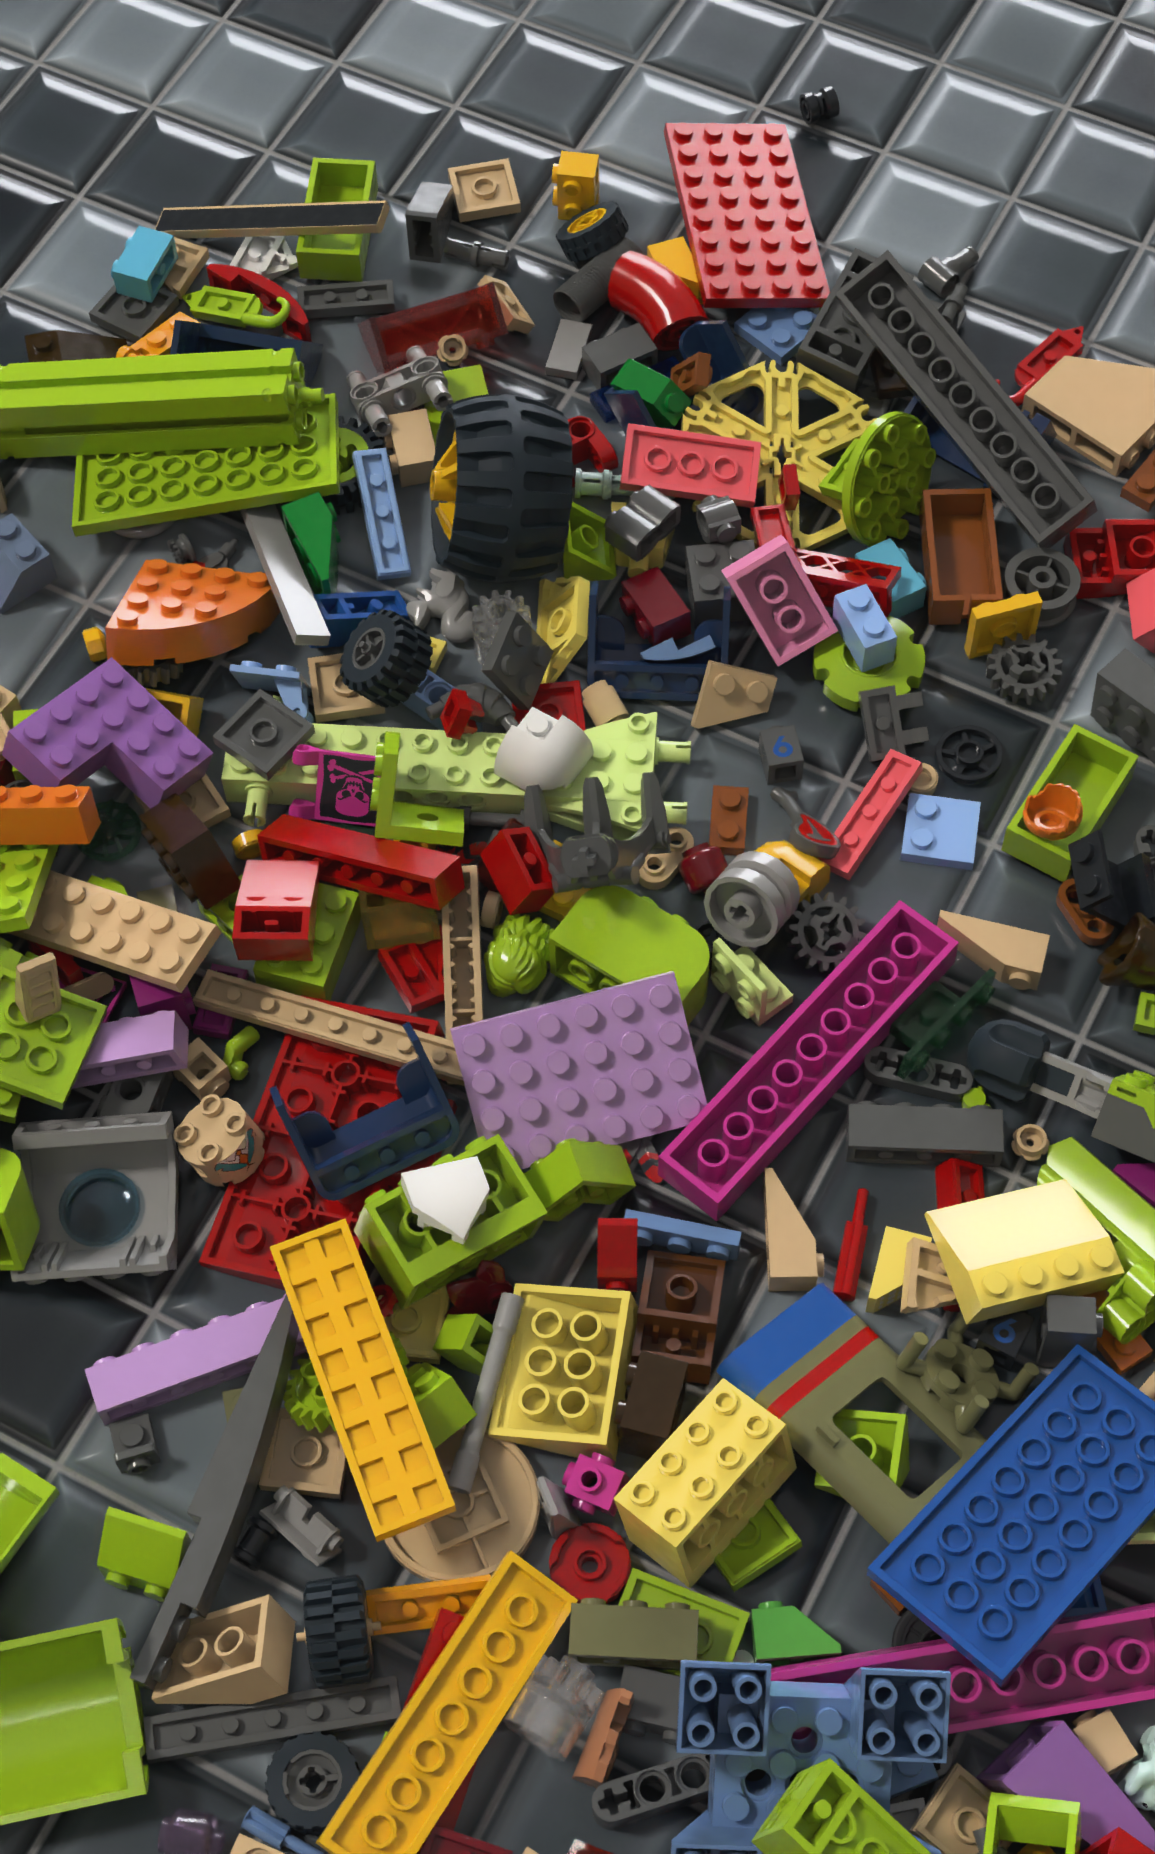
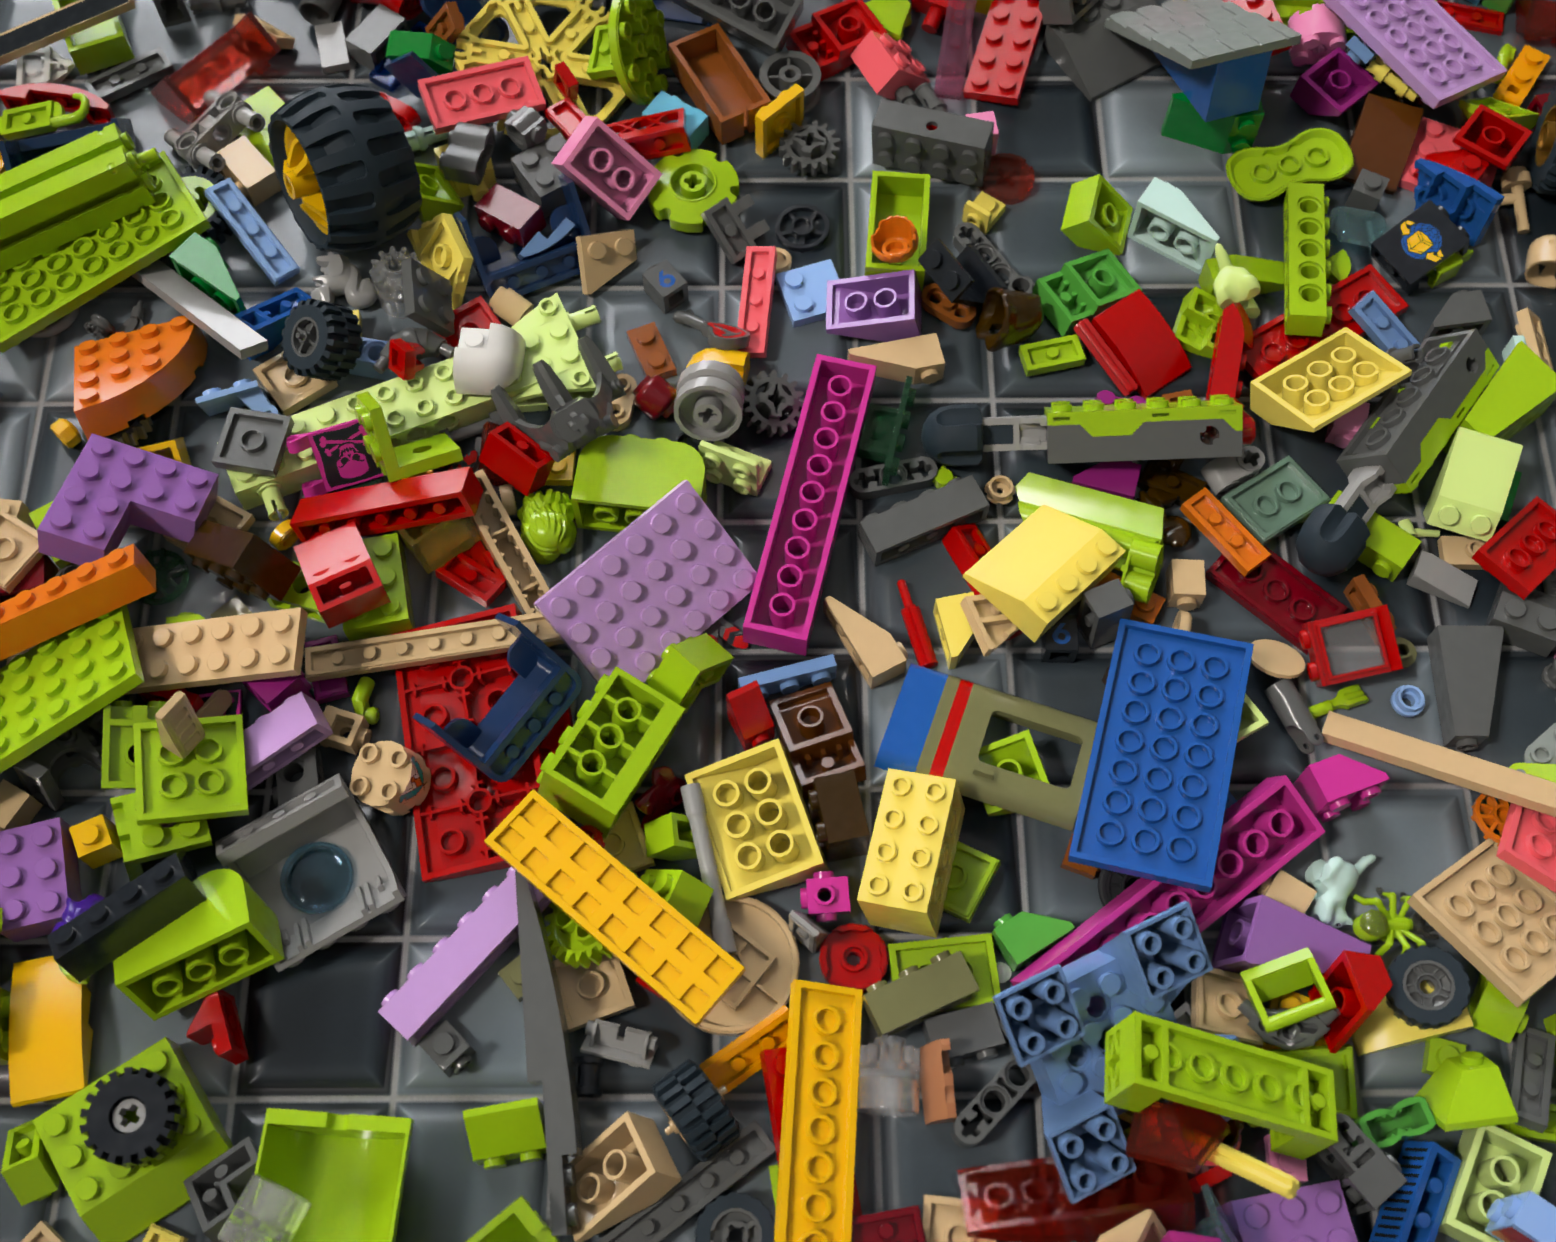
camera: 30 degrees left, 5 degrees up
white slope [401,1156,490,1245] -> none
tan plate [437,334,469,366] -> none
light blue brick [832,584,897,672] -> none
olive plate [896,1310,1039,1434] -> none
none -> medium lavender slope [826,269,921,342]

